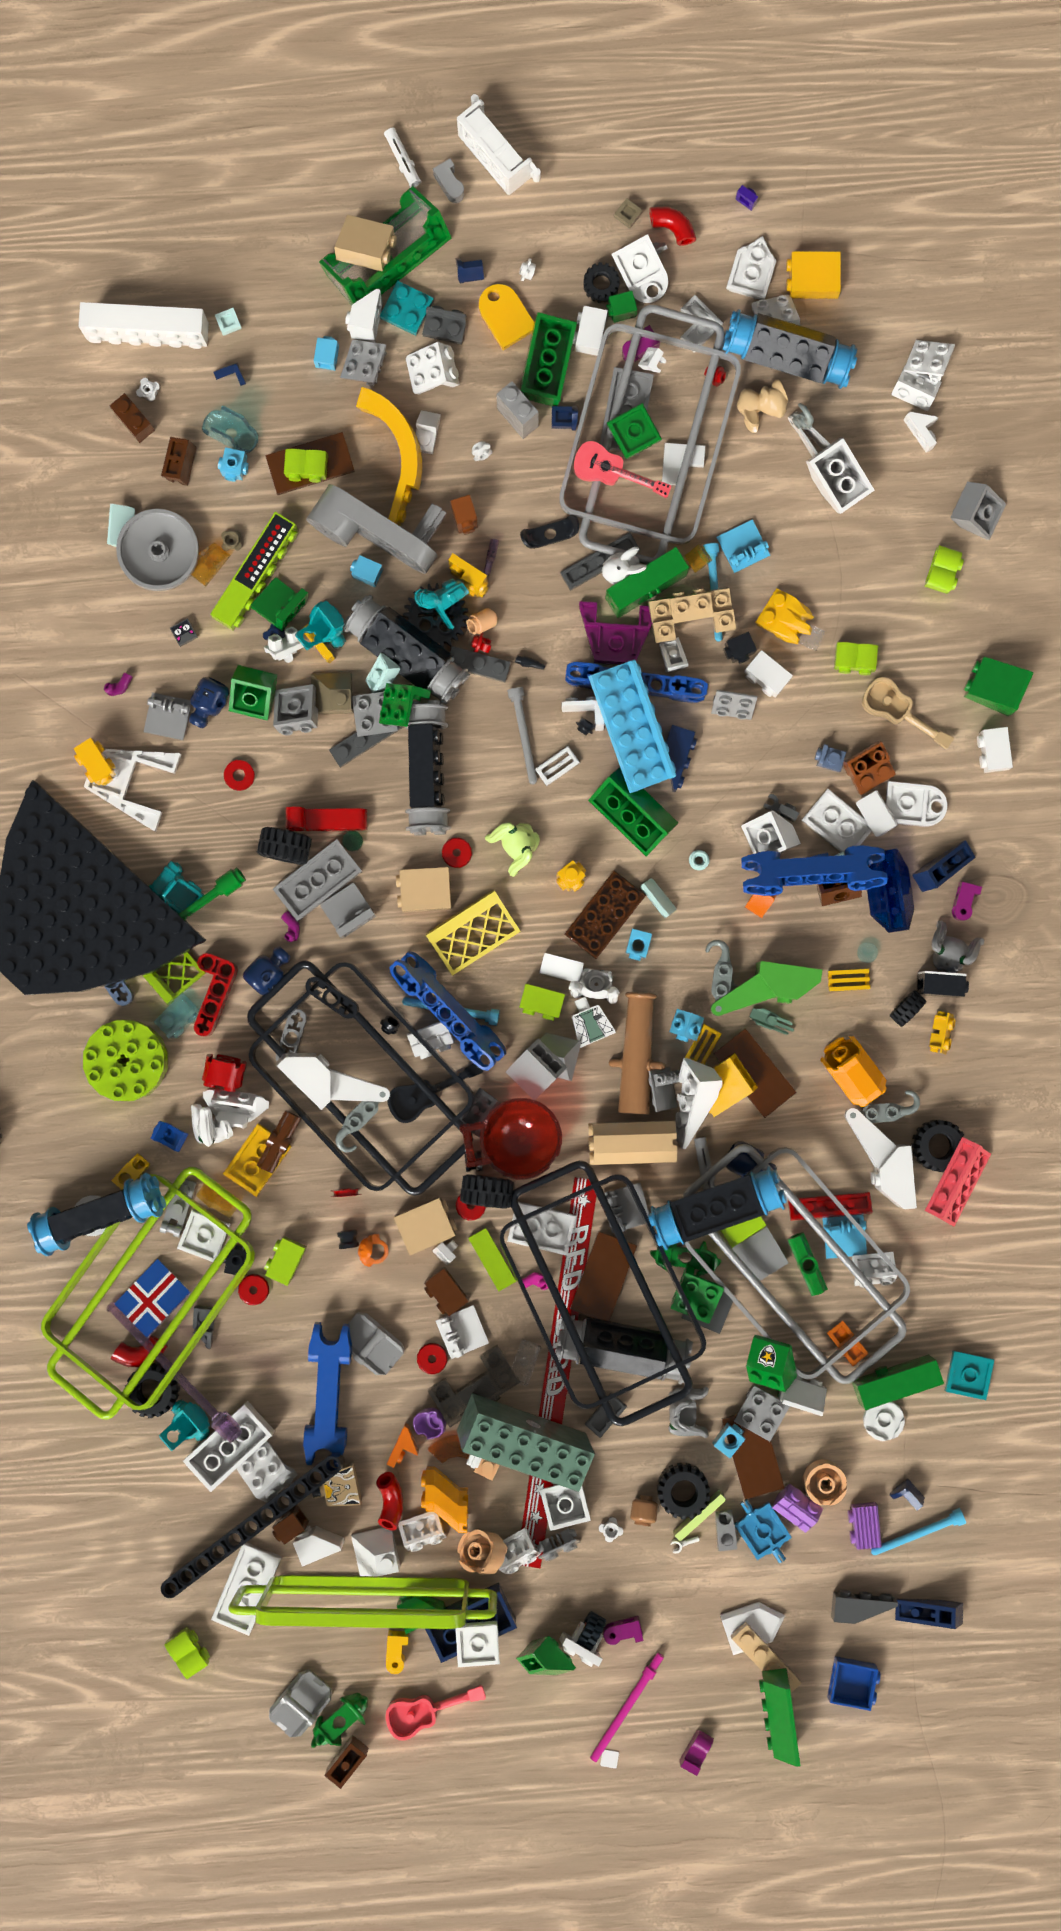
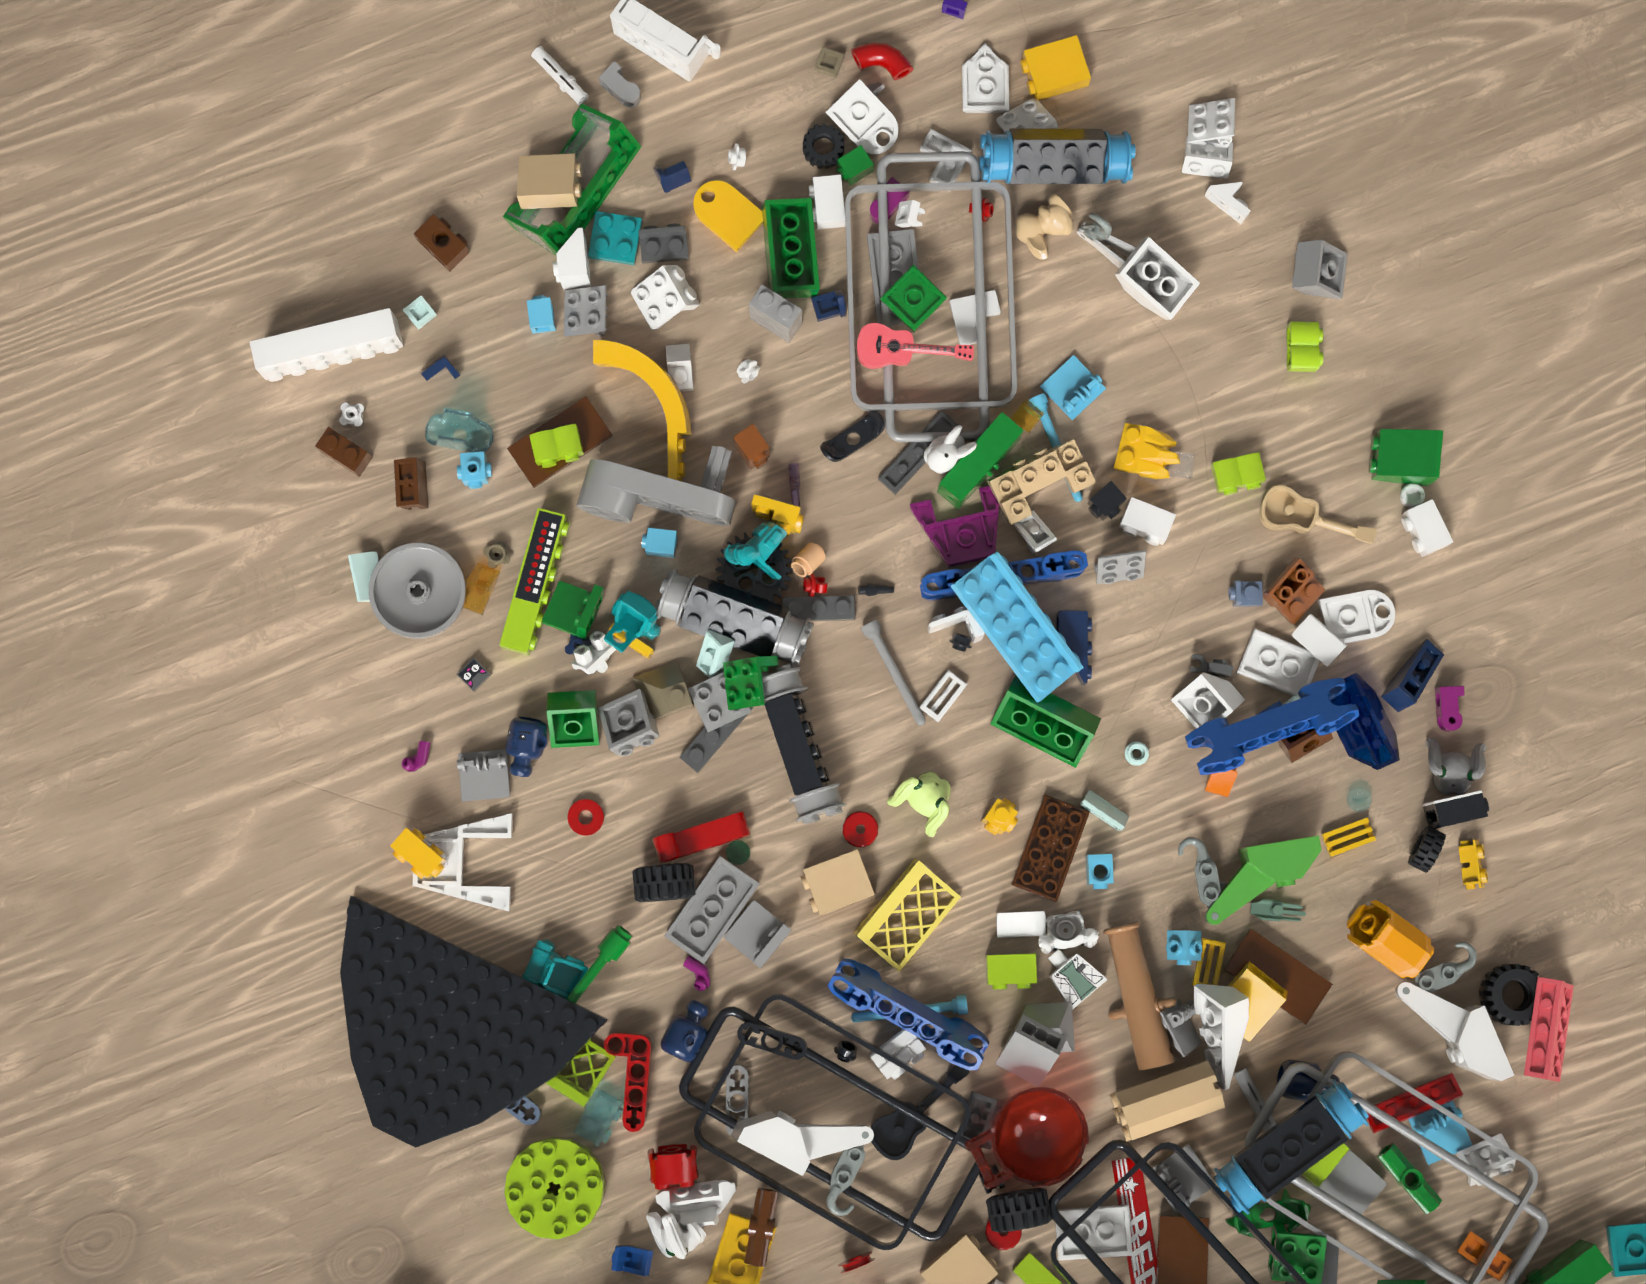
camera: 20 degrees left, 5 degrees down
none -> reddish brown brick [413,214,470,272]
none -> white tile [1400,483,1425,508]

